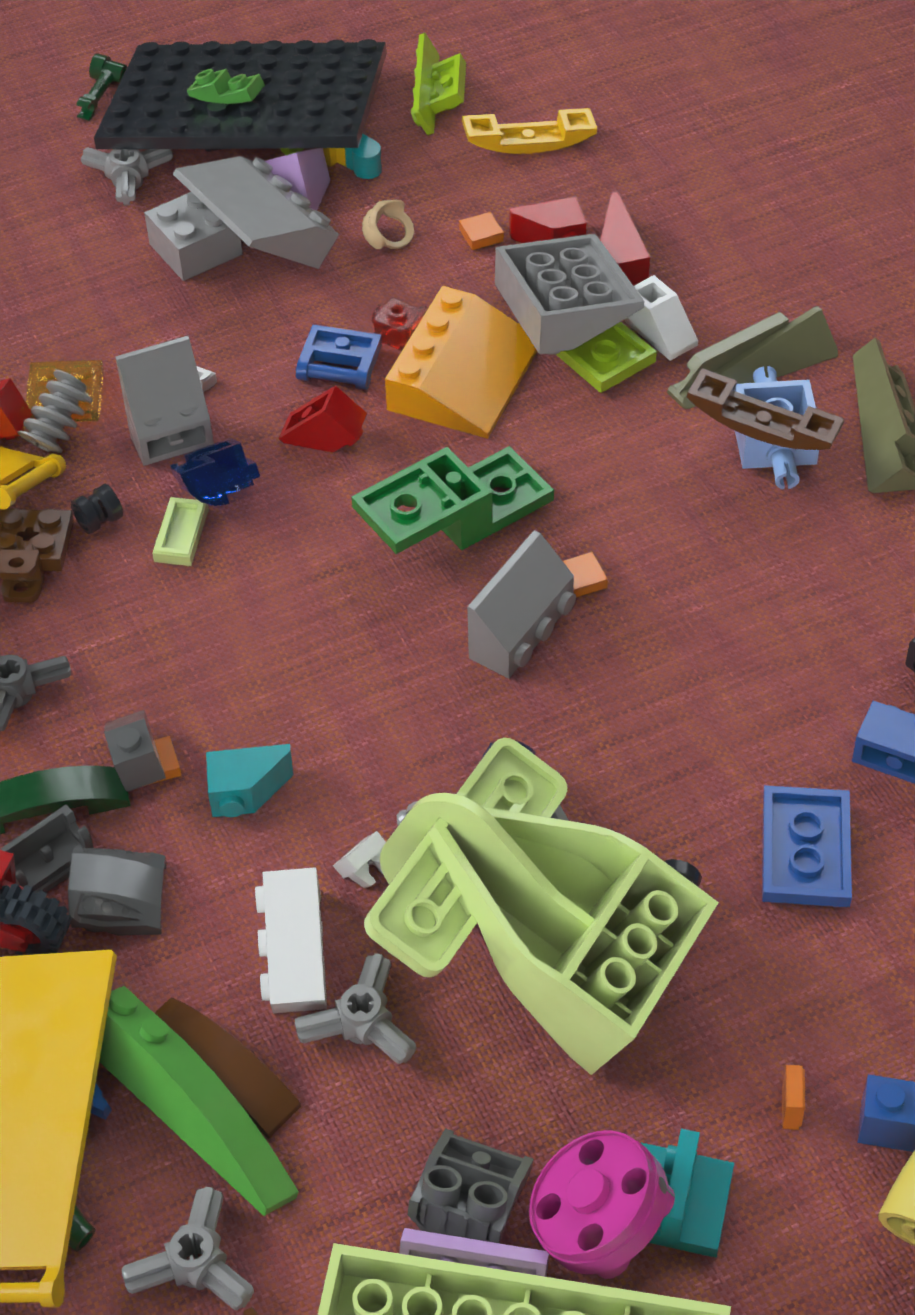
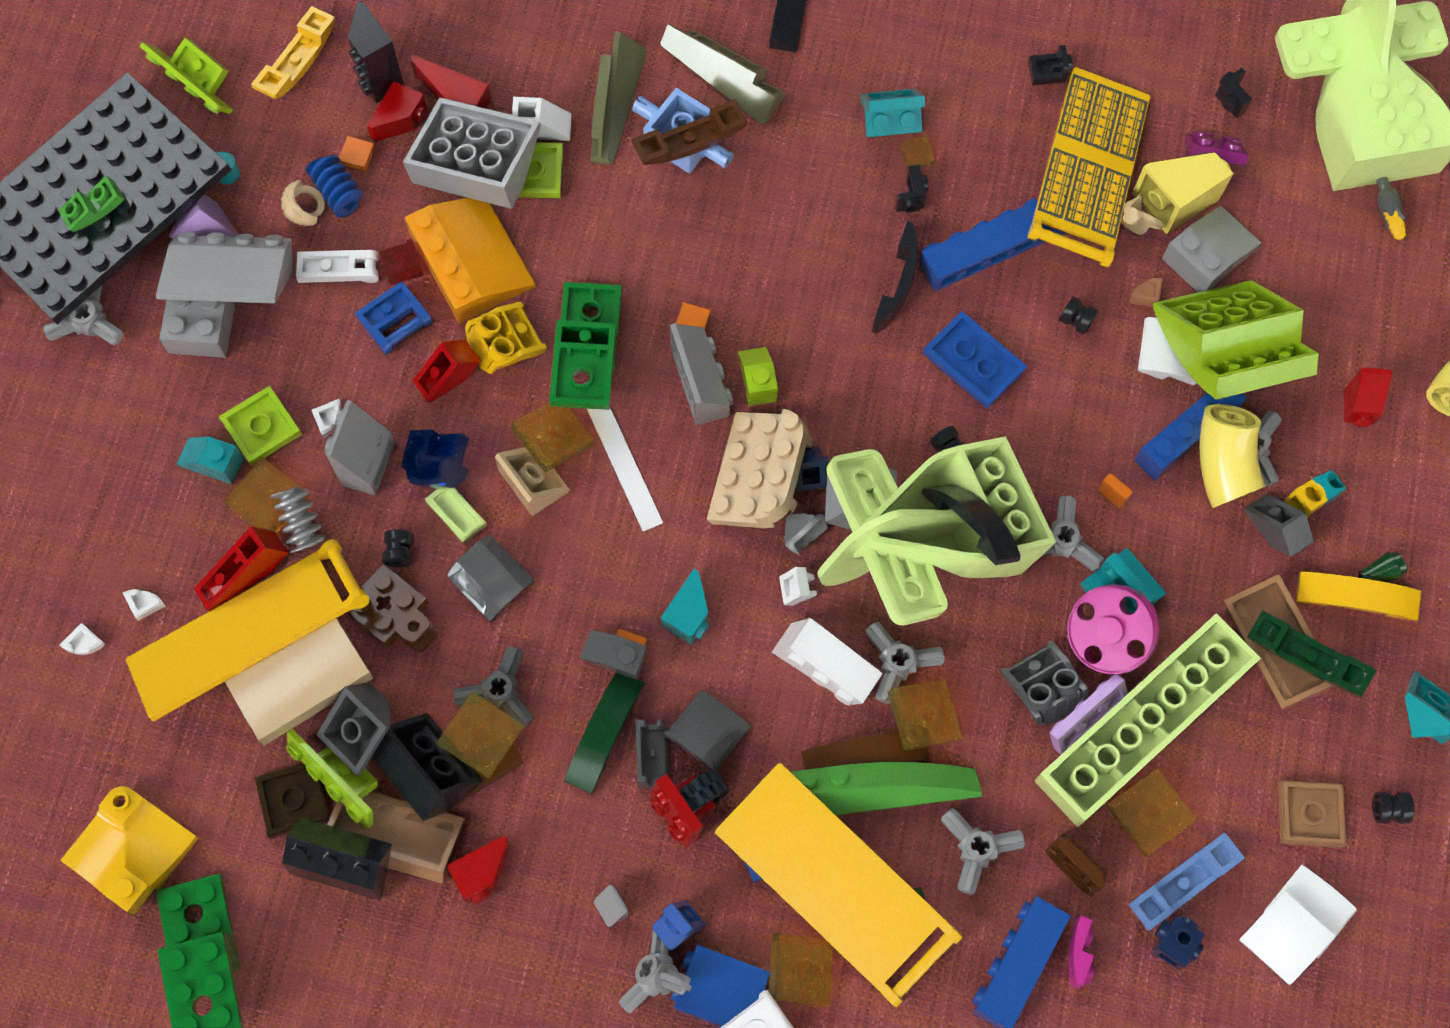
camera: 55 degrees left, 20 degrees up
none -> teal slope [176,436,244,484]
none -> lime plate [219,385,302,466]
none -> white plate [296,250,379,283]
none -> blue piece [306,155,363,218]
none -> black slope [348,1,404,103]
none -> dark grey slope [447,534,535,623]
none -> yellow slope [465,301,547,374]
none -> tan slope [495,445,570,516]
none -> clear yellow plate [511,403,594,472]
none -> white sticker [584,382,663,531]
none -> tan plate [707,409,813,528]
none -> lime slope [738,347,778,406]
none -> black slope [872,221,917,333]
none -> clear yellow plate [887,680,962,751]
none -> black slope [921,485,1021,565]
none -> light grey bush [1041,496,1104,571]

